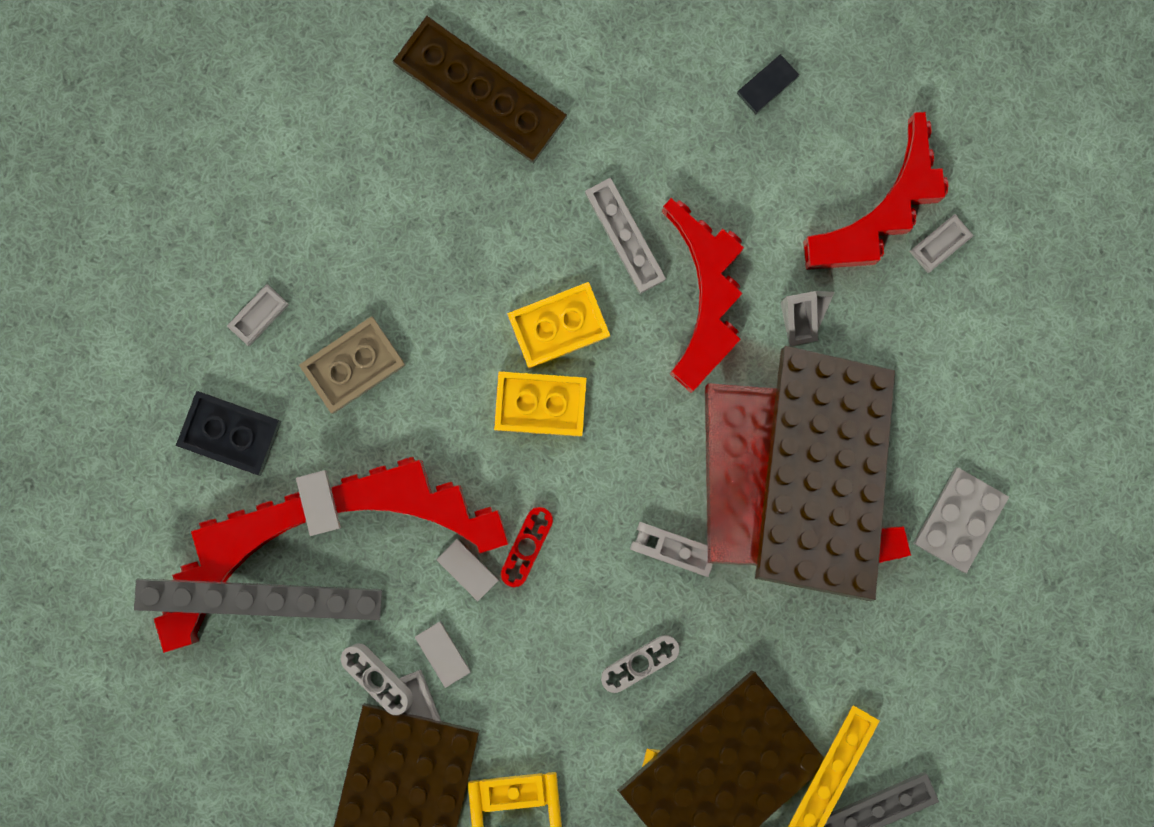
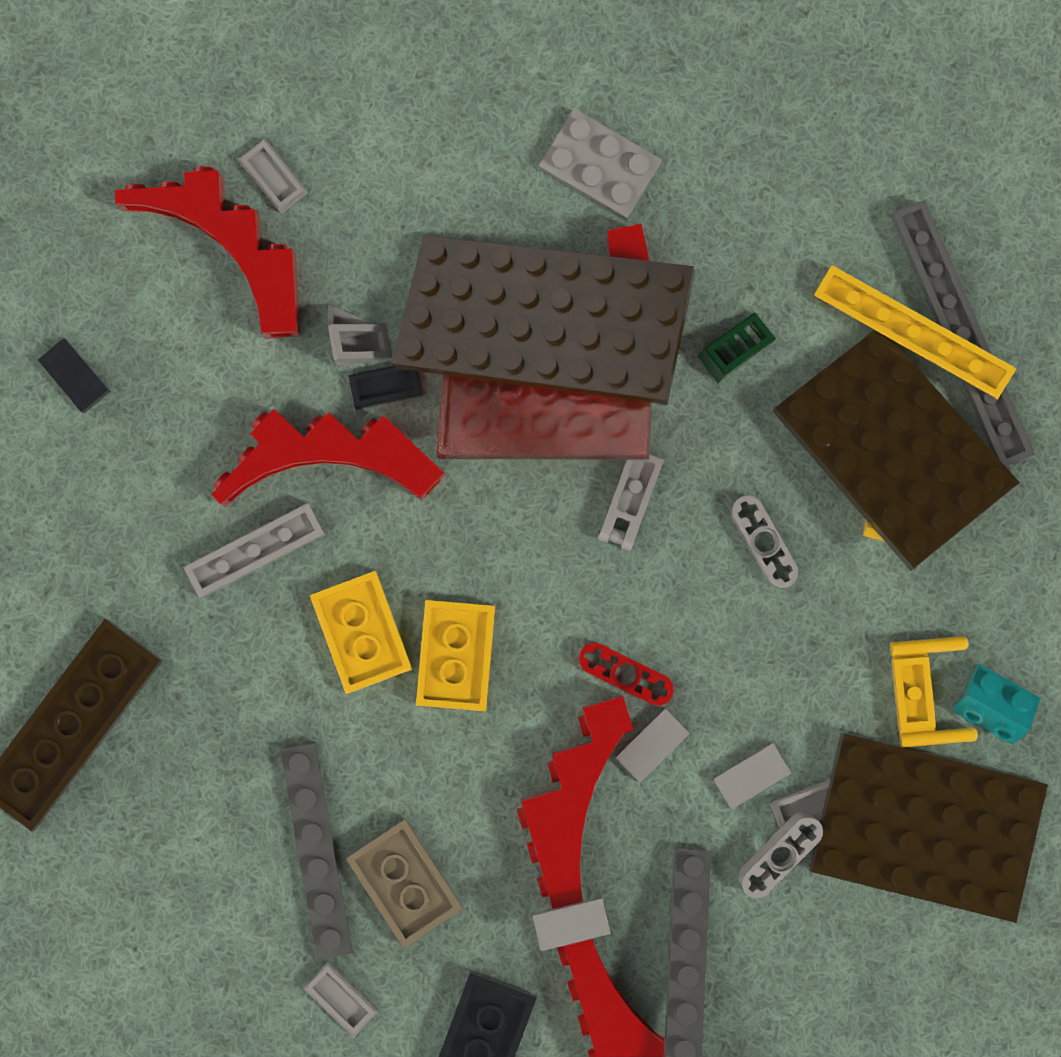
camera: 85 degrees left, 0 degrees up
none -> dark grey plate [280,742,353,960]
none -> black tile [348,366,423,410]
none -> dark green slope [697,312,776,383]

